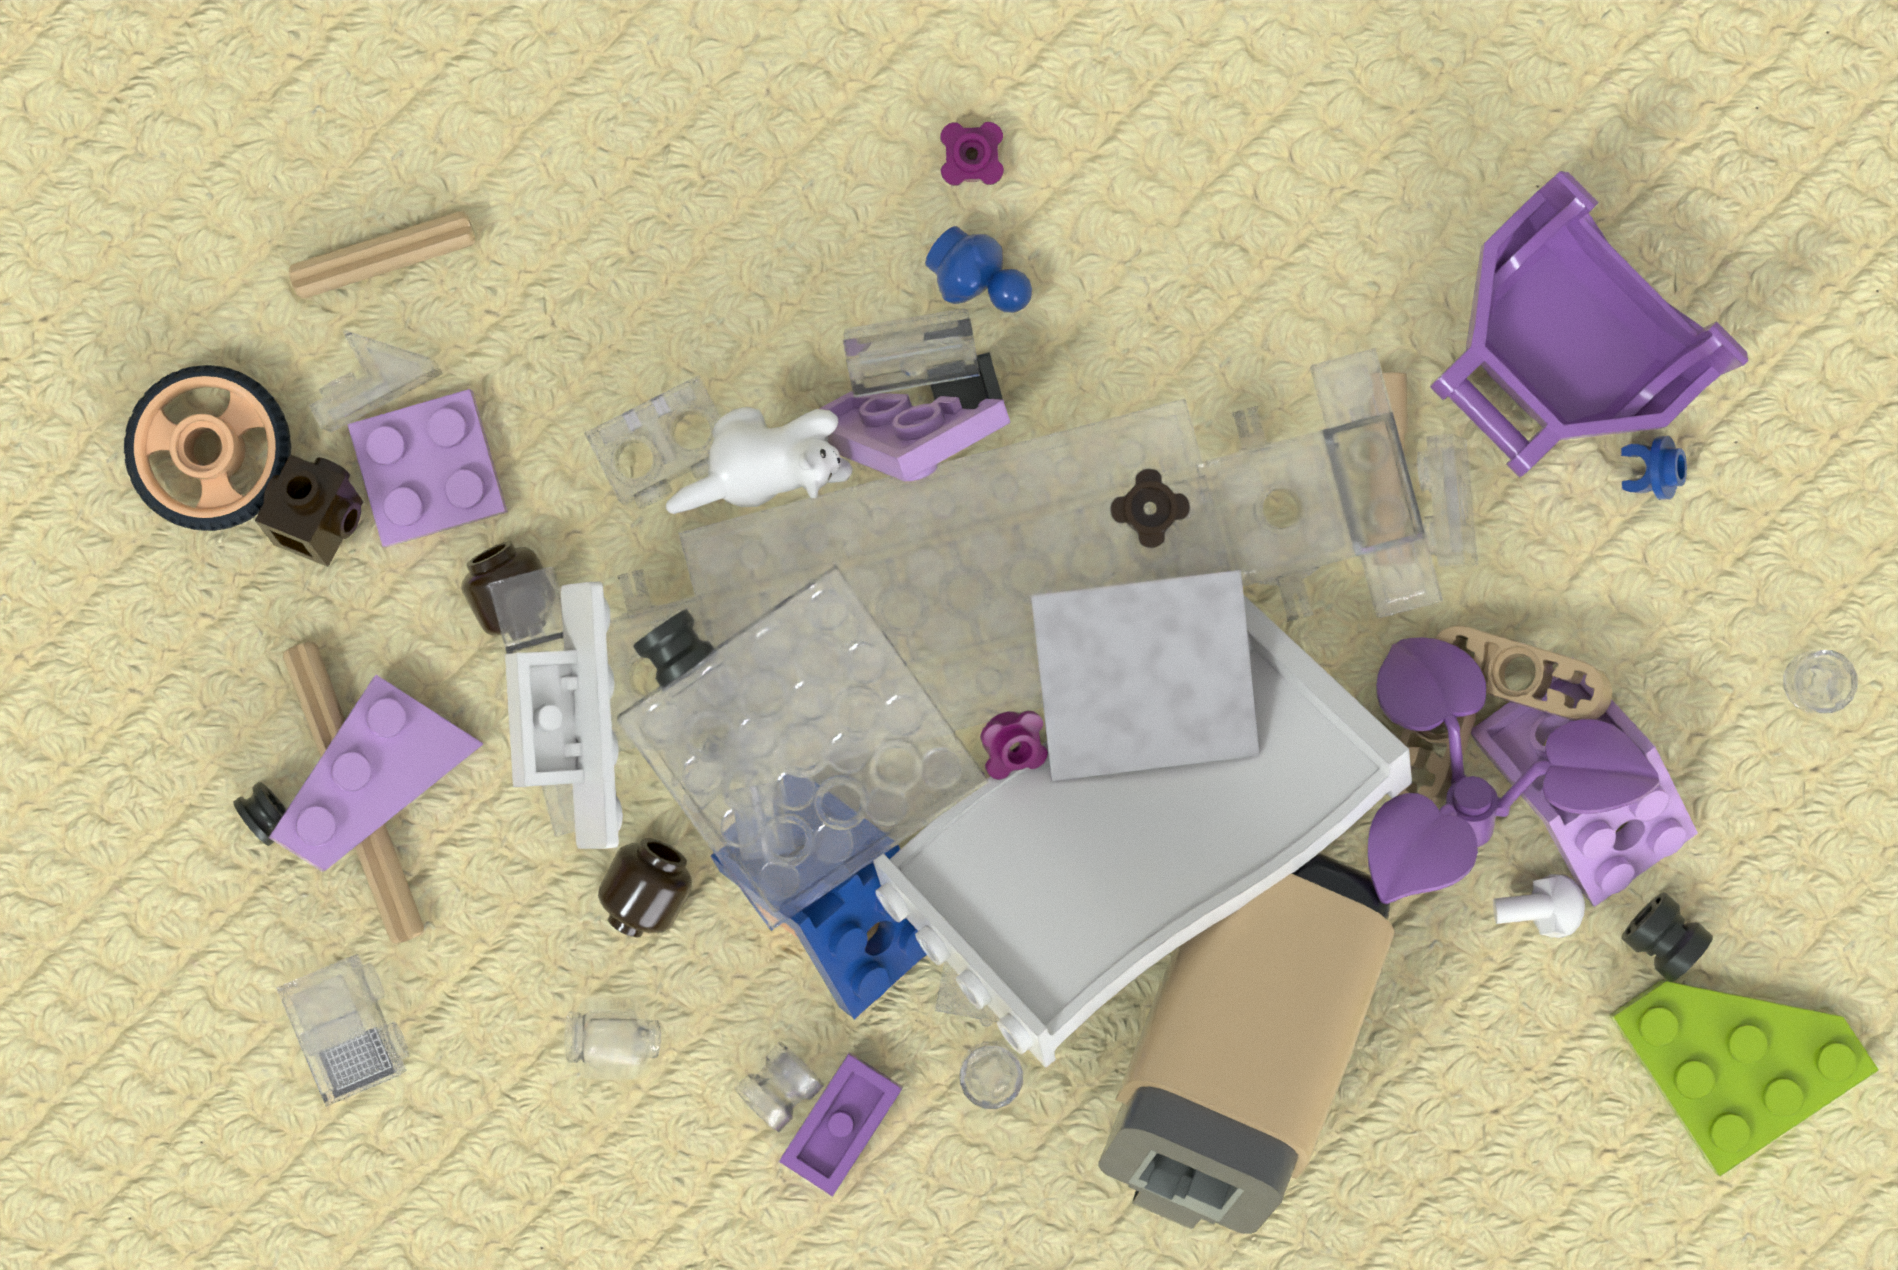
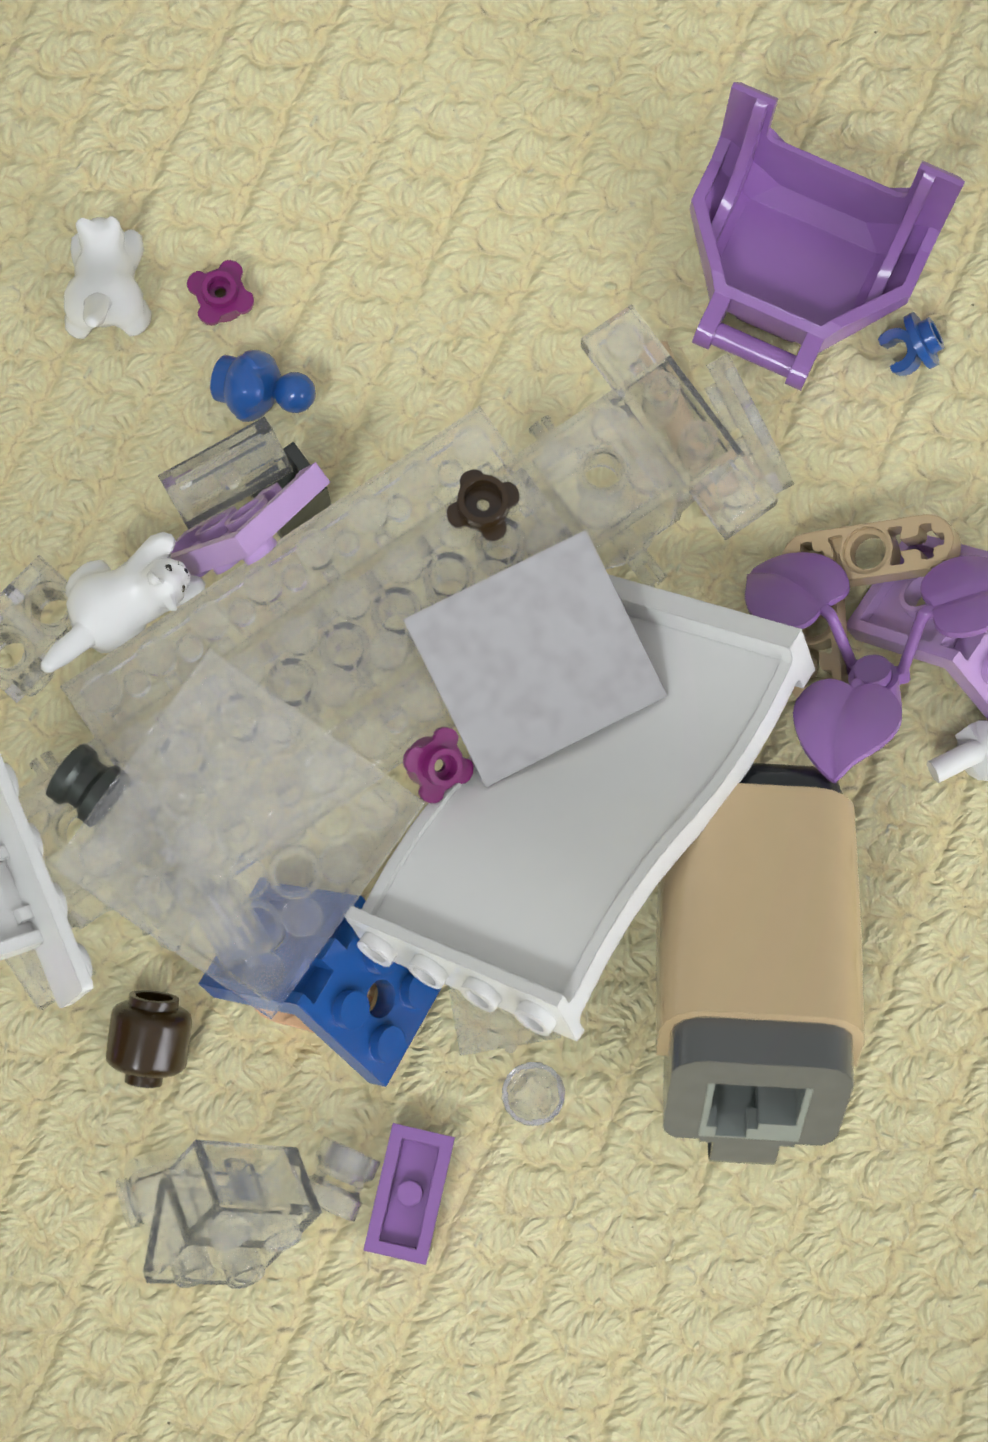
camera: 25 degrees left, 10 degrees down
none -> white animal [64,216,152,339]
none -> clear slope [143,1140,323,1289]

